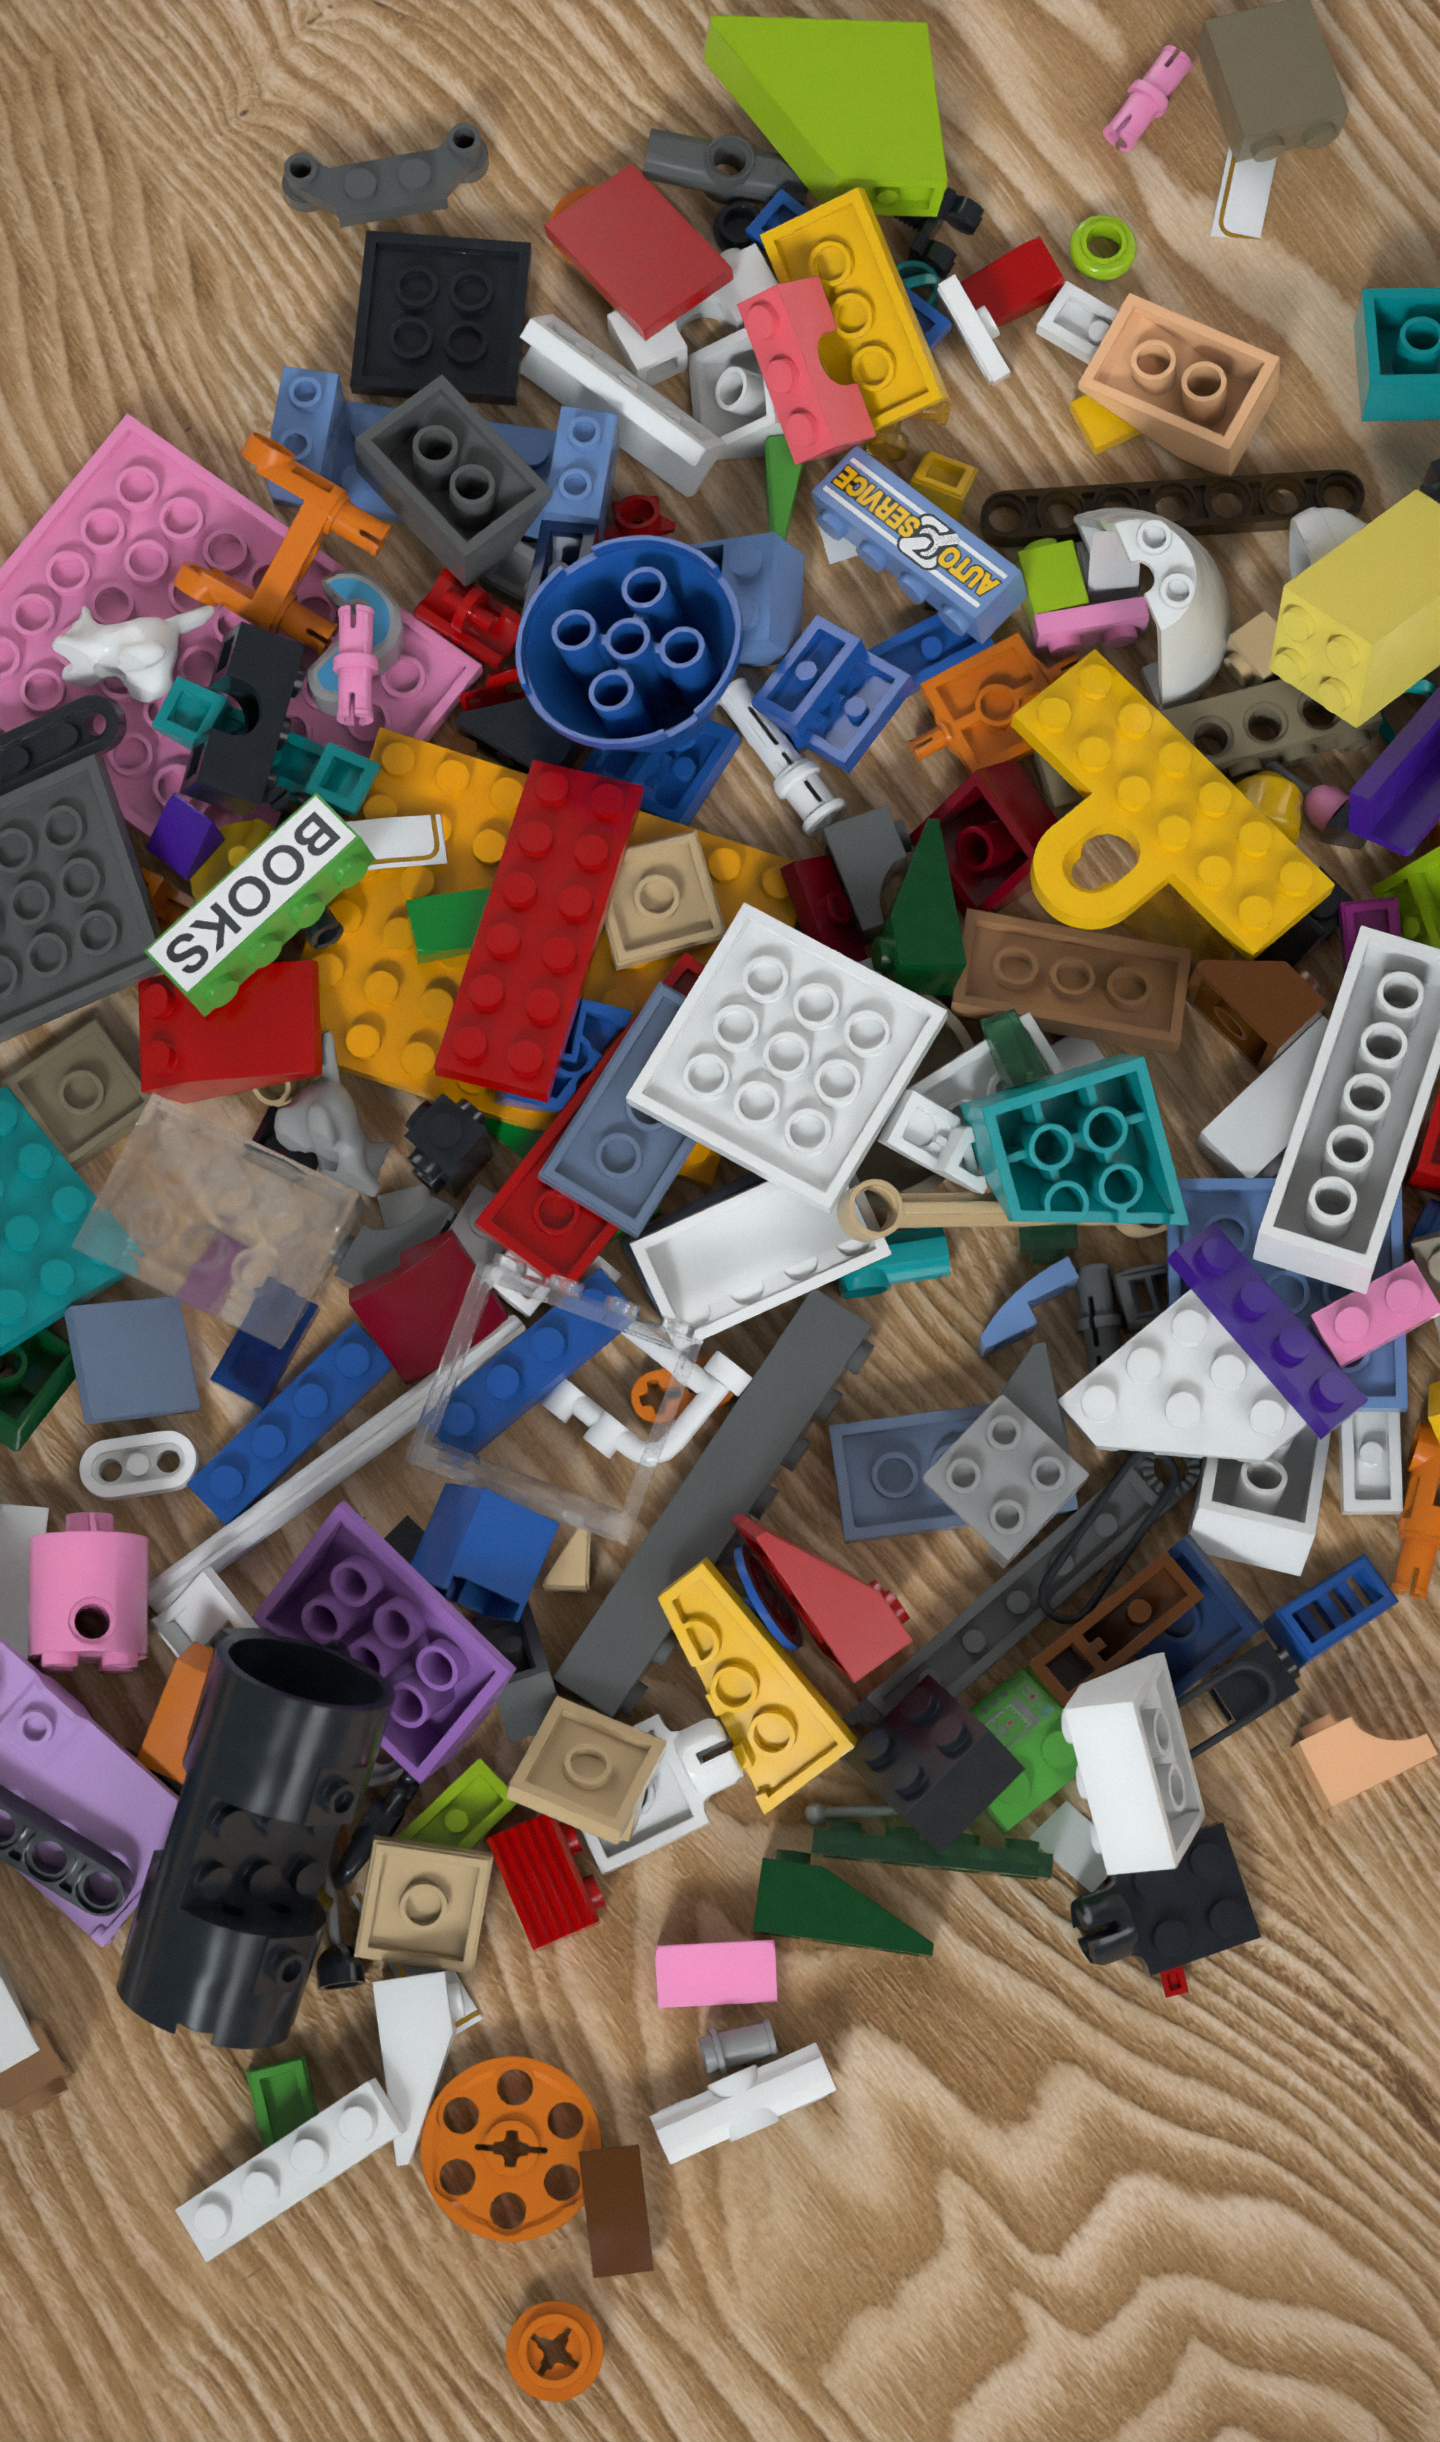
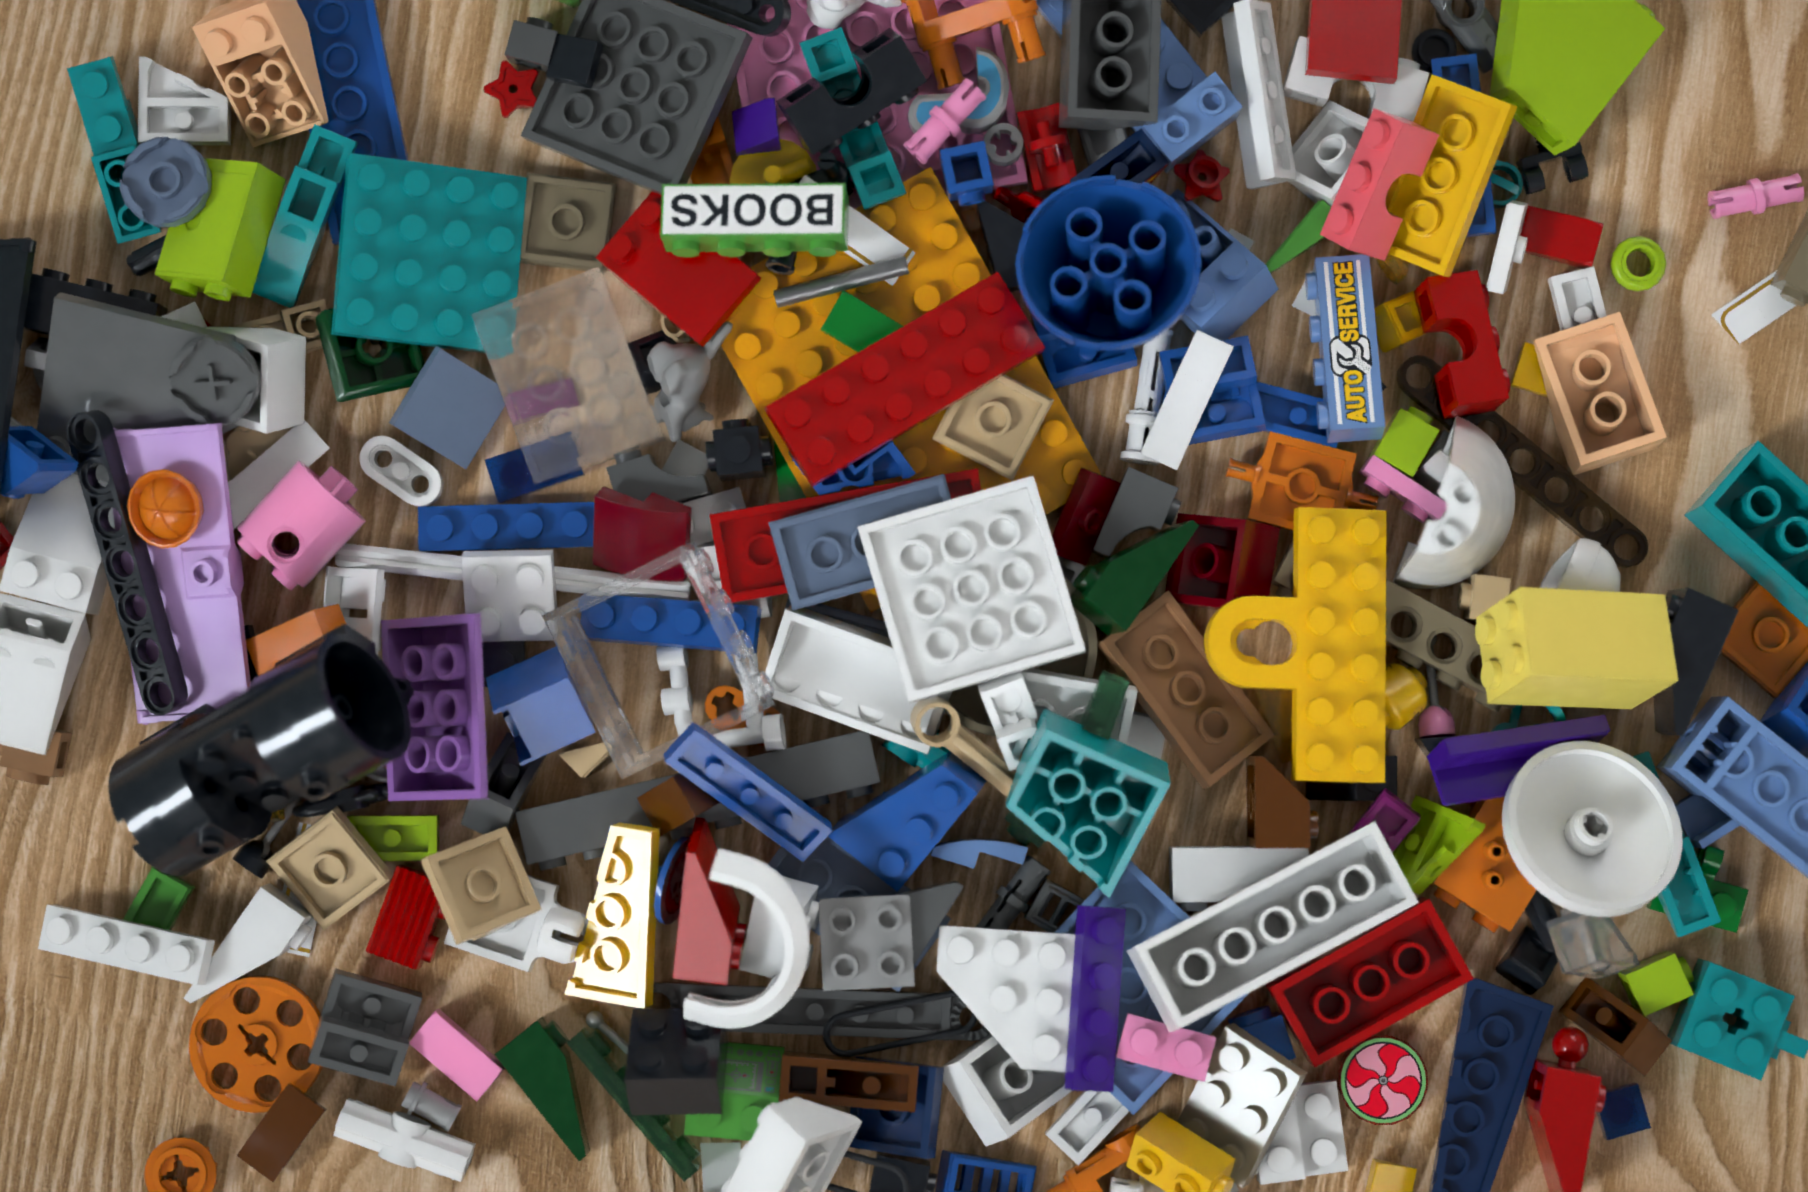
camera: 45 degrees right, 10 degrees up
none -> dark grey slope [308,968,423,1086]
none -> white plate [461,550,559,642]
none -> reddish brown slope [637,773,721,837]
none -> blue plate [664,721,833,862]
none -> white piece [683,848,819,1029]
none -> flat silver bar [773,256,909,308]
none -> blue wedge [828,752,986,892]
none -> blue brick [940,141,994,206]
none -> light grey bush [984,123,1024,167]
none -> white sticker [1140,330,1234,470]
none -> red arch [1414,270,1510,419]

